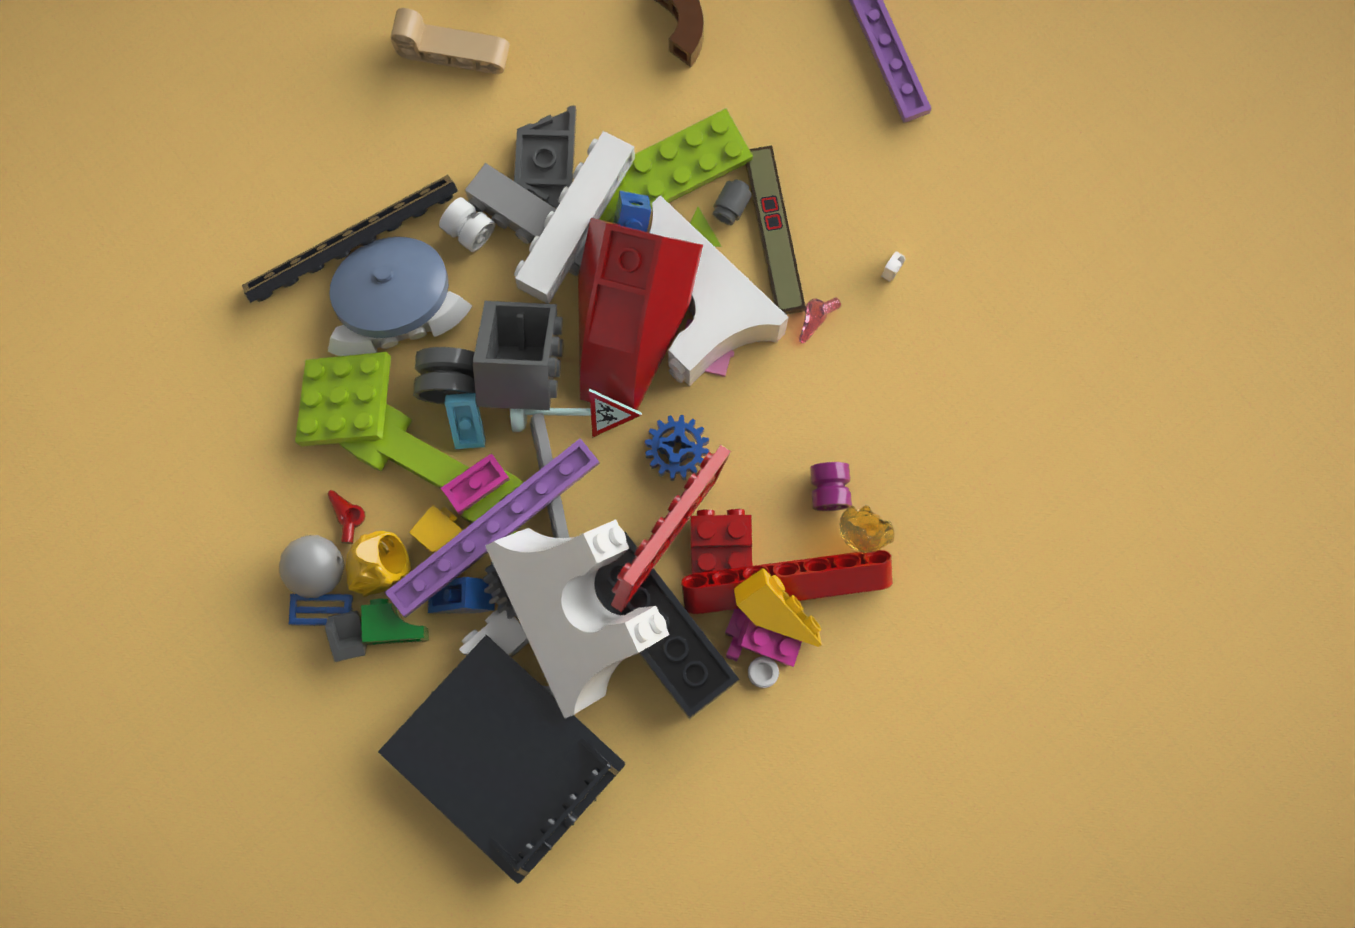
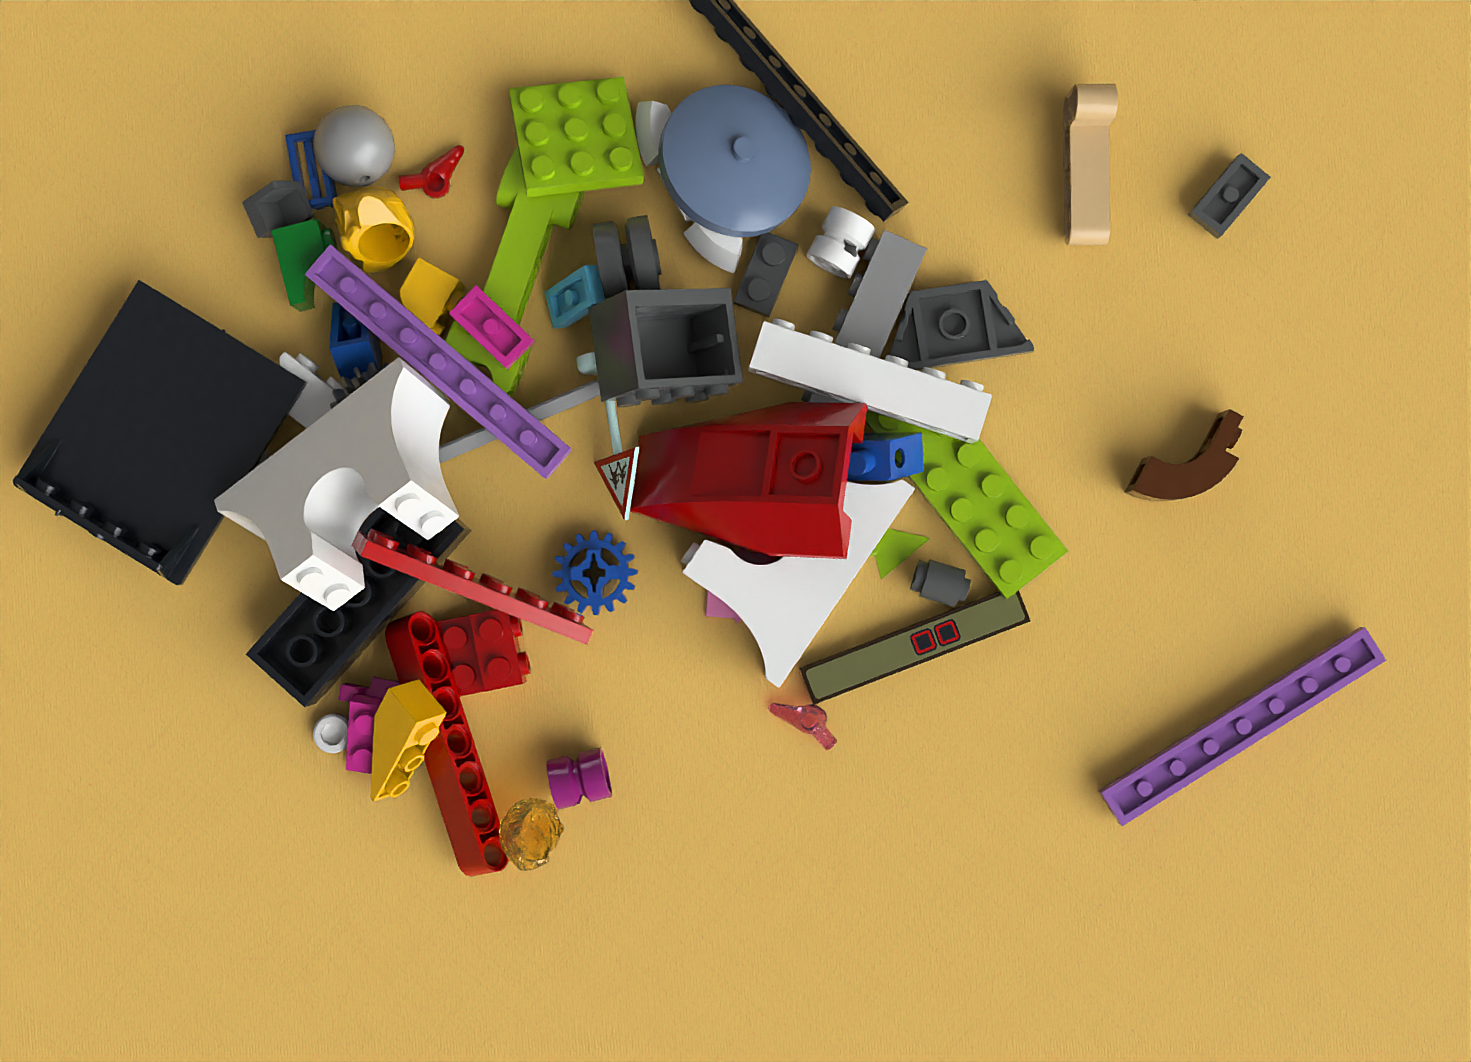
camera: 80 degrees right, 10 degrees up
white tile [881,251,906,281] -> none
none -> dark grey plate [734,232,798,318]

